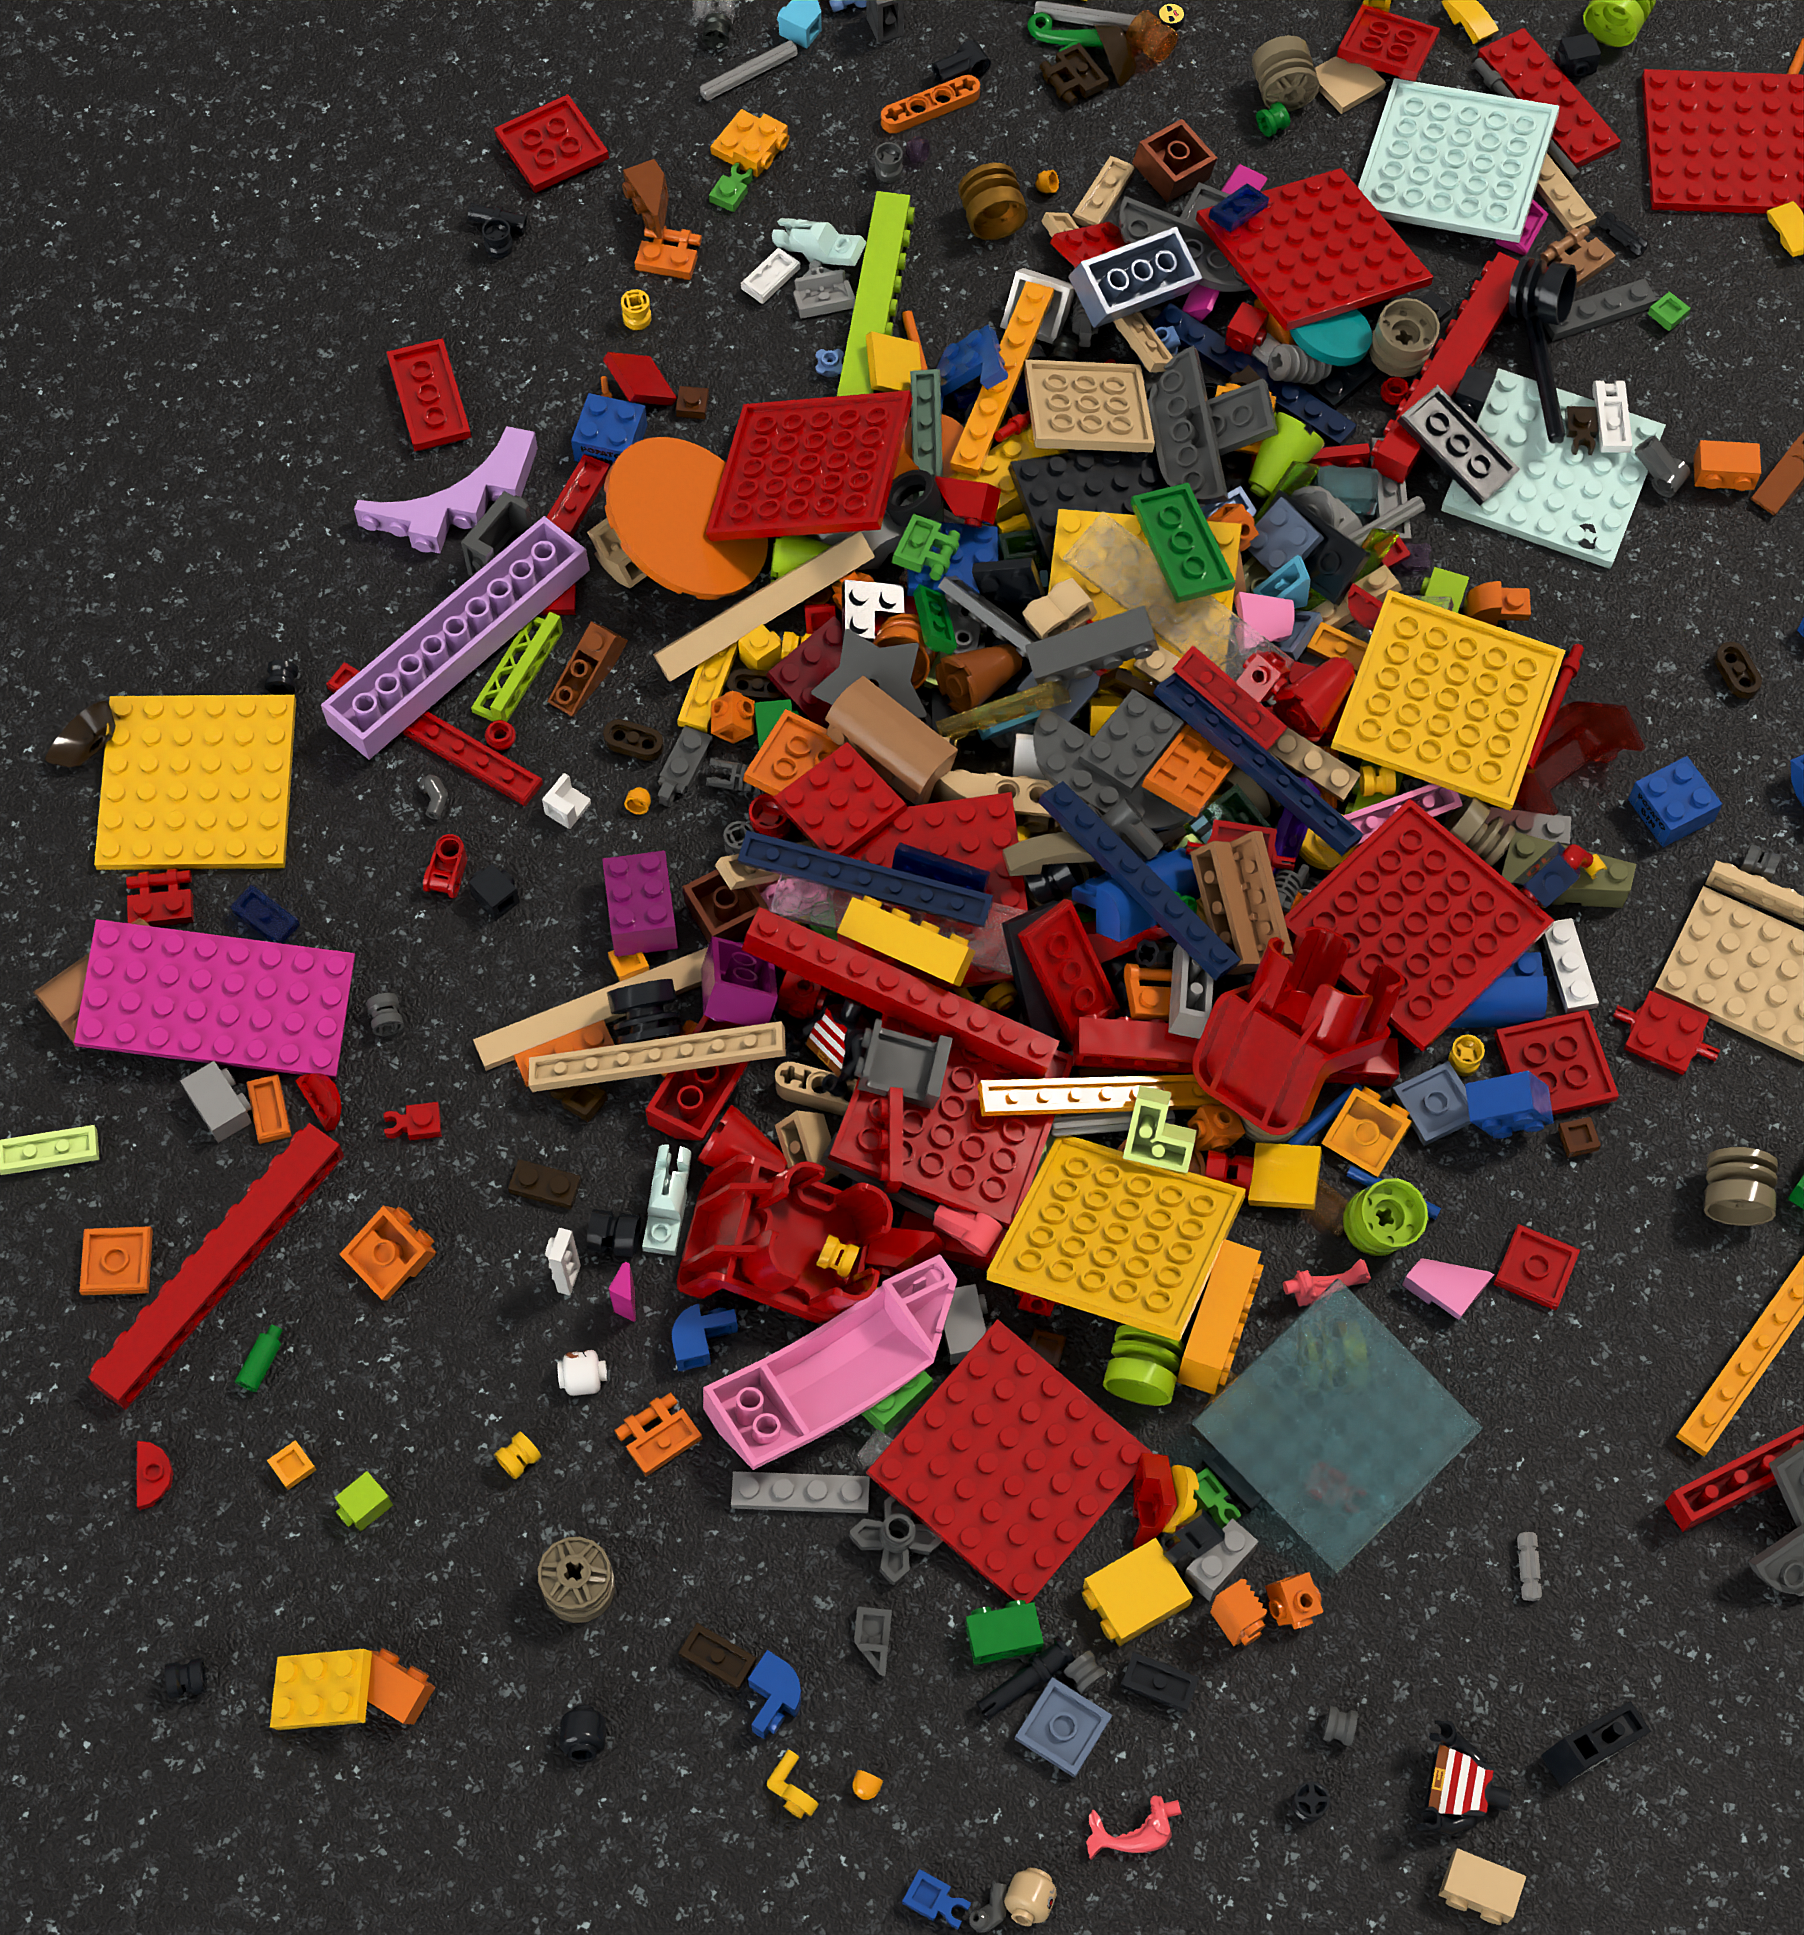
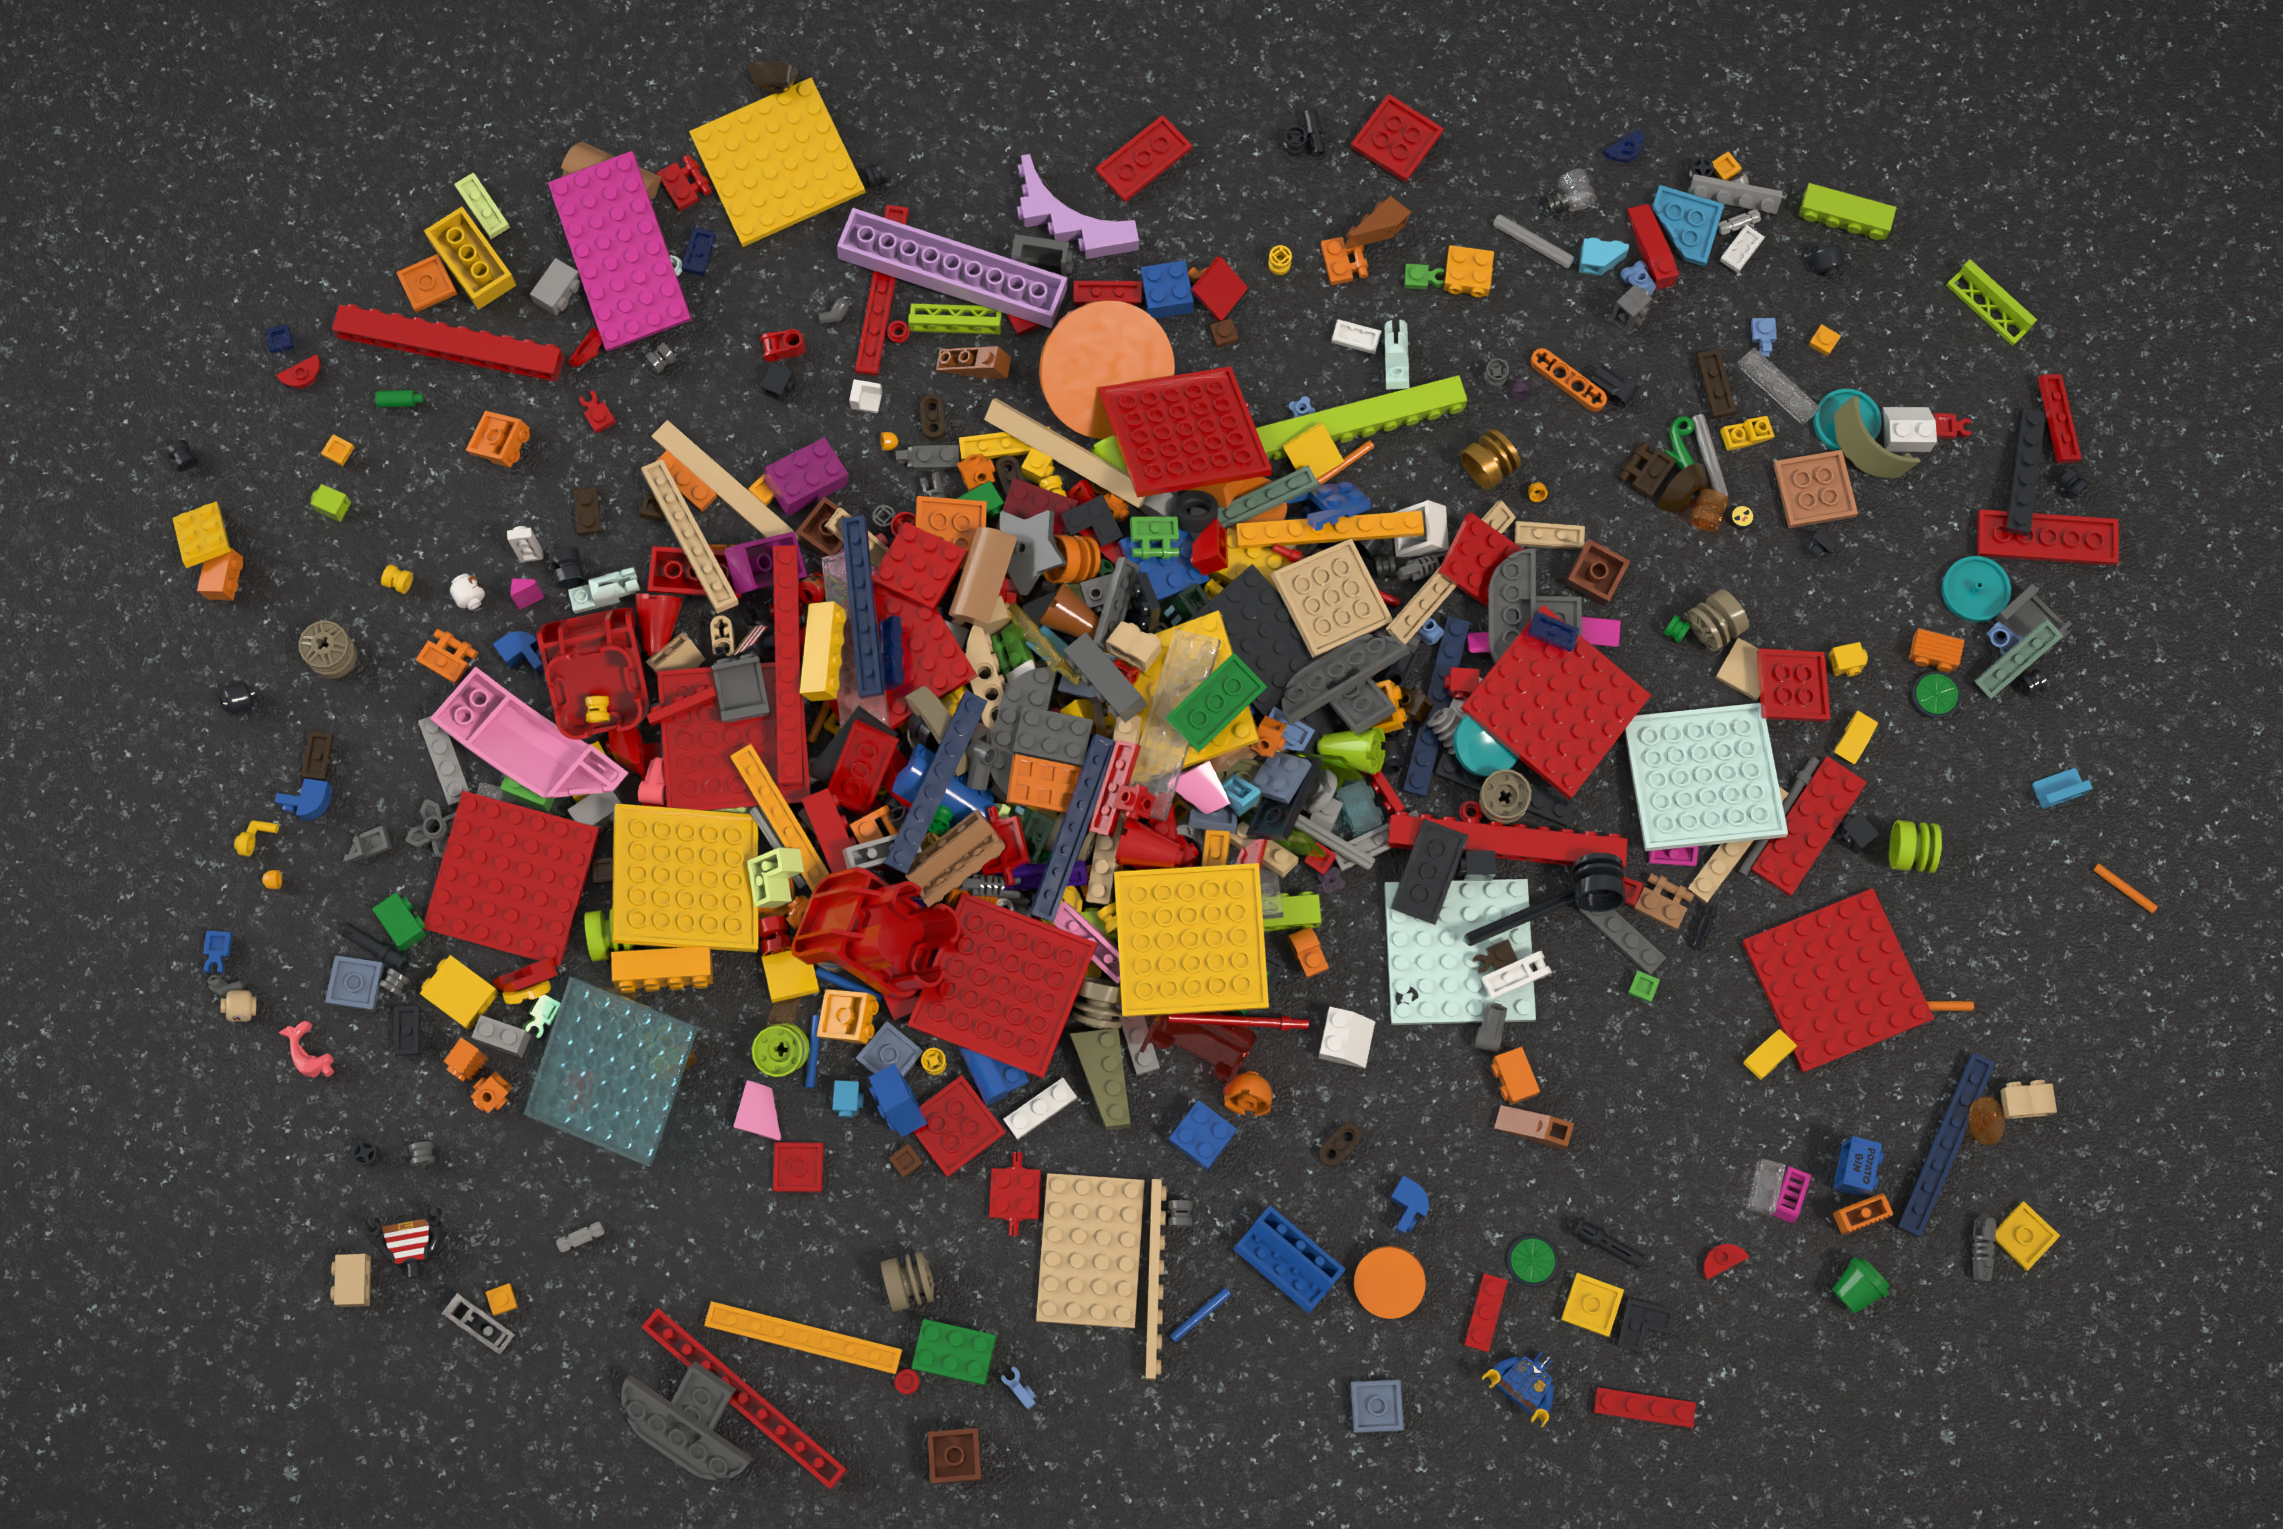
camera: 65 degrees right, 10 degrees up
orange tile [246,1074,292,1144] -> none
black wheel [607,979,684,1045] -> none
light grey slope [793,260,855,319] -> none
green plate [913,584,957,656] -> none
sand blue brick [1068,227,1202,328] -> none
black plate [1163,1508,1225,1564] -> none
coral animal [1283,1259,1371,1307] -> none
dark blue torso [1513,842,1607,908] -> none
none -> clear blue plate [265,324,294,353]
none -> yellow brick [424,207,516,310]
none -> light orange plate [486,1284,518,1316]
none -> dark azure brick [833,1080,864,1118]
none -> bright green plate [991,621,1036,681]
none -> orange cylinder [1224,1071,1273,1116]
none -> white slope [1318,1007,1375,1069]

